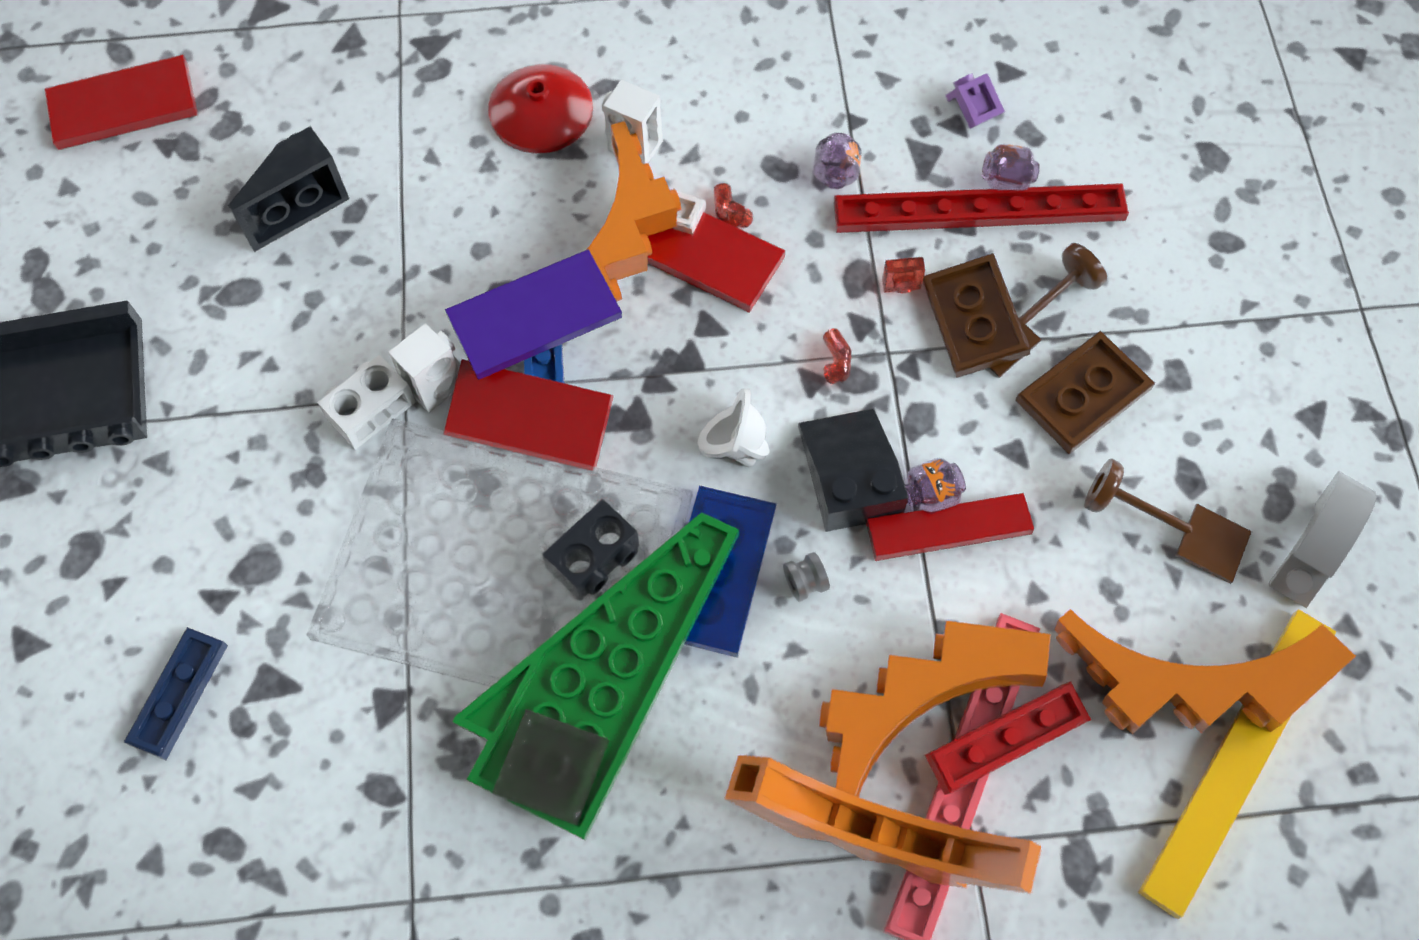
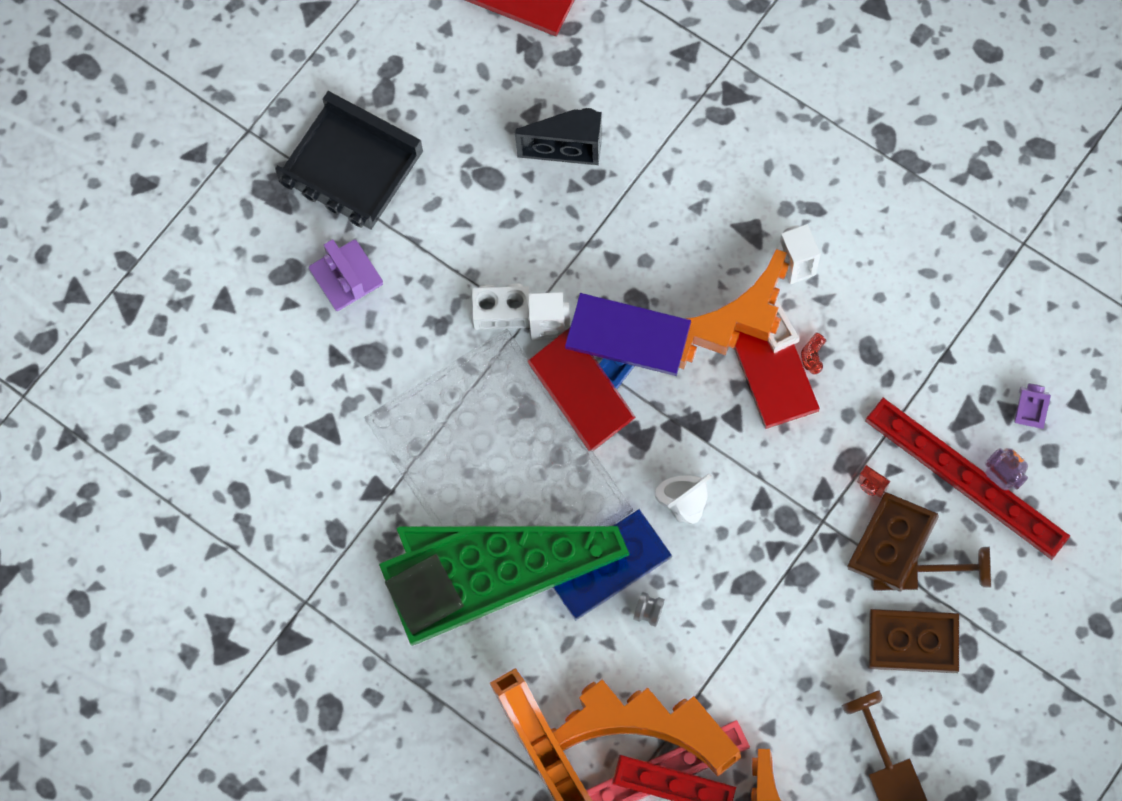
camera: 45 degrees right, 5 degrees up
dark blue tile [124,627,228,760] -> none
red dish [488,64,593,153] -> none
black brick [542,498,639,601] -> none
black slope [798,409,909,532] -> none
clear purple head [813,132,862,189] -> none
clear red arm [823,328,852,384] -> none
red tile [866,493,1034,561] -> none
clear purple head [905,458,966,514] -> none
none -> medium lavender bracket [309,239,383,311]

